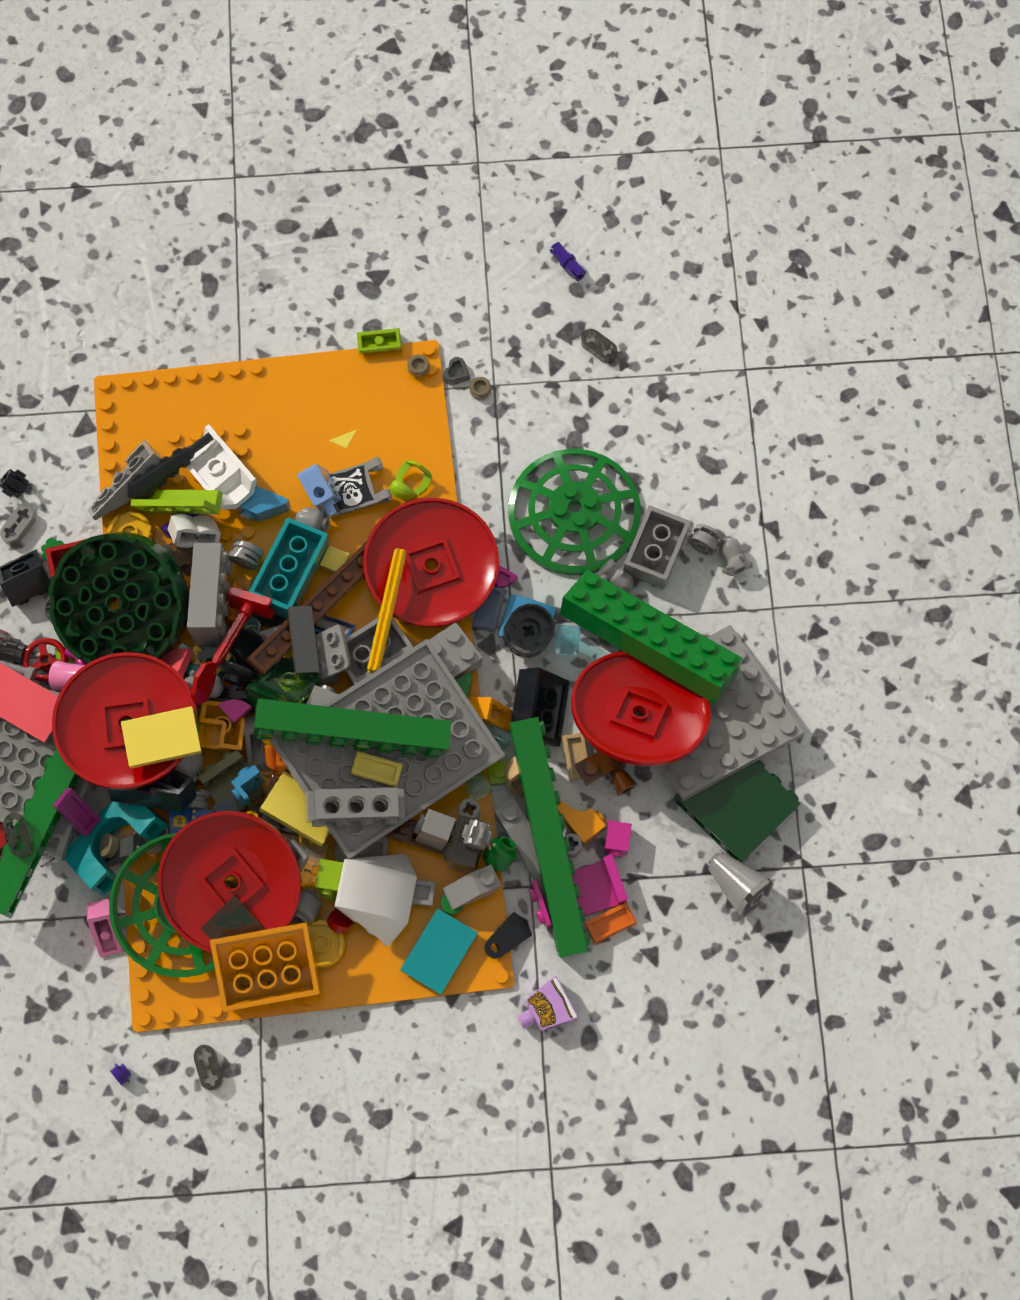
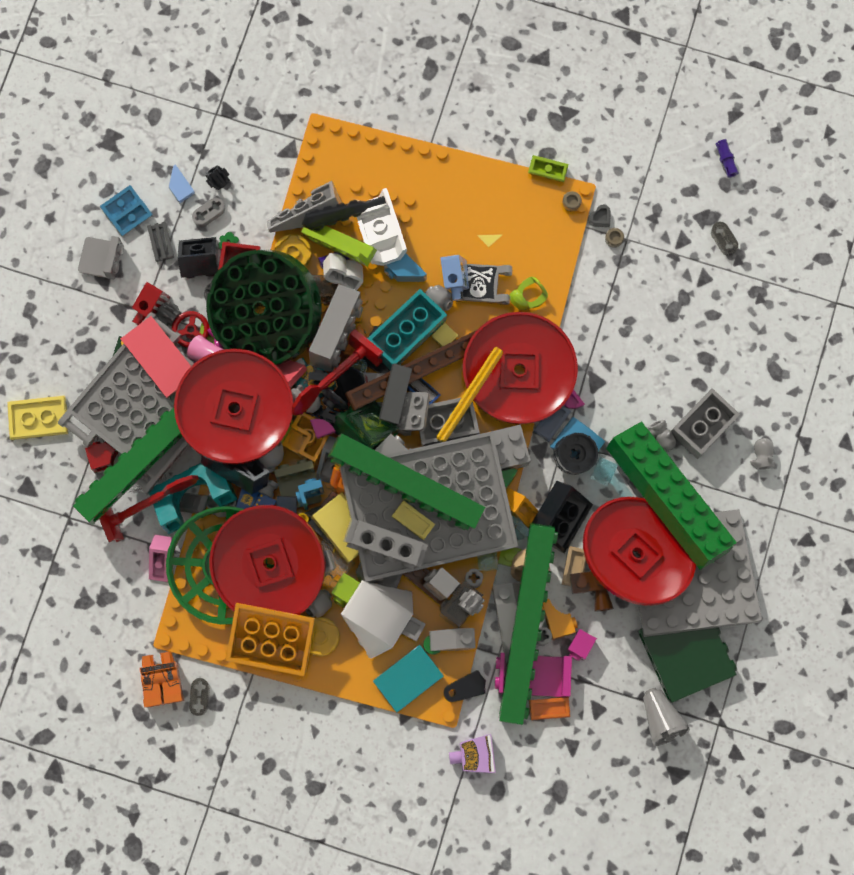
camera: 20 degrees right, 5 degrees up
clear smoke beam [3,813,34,859] -> none
magenta tile [52,787,101,837] -> none
dark tan tile [99,833,119,858] -> none
dark purple plate [110,1063,132,1086] -> none
light yellow tile [121,706,202,769] -> none
tile [201,895,266,940] -> none
light grey wheel [228,540,264,570] -> none
red tile [327,908,355,934] -> none
green head [483,836,518,872] -> none
green dish [508,449,641,575] -> none
light grey wheel [688,523,724,556] -> none
none -> red piece [99,475,199,542]
none -> orange hips [140,651,184,708]

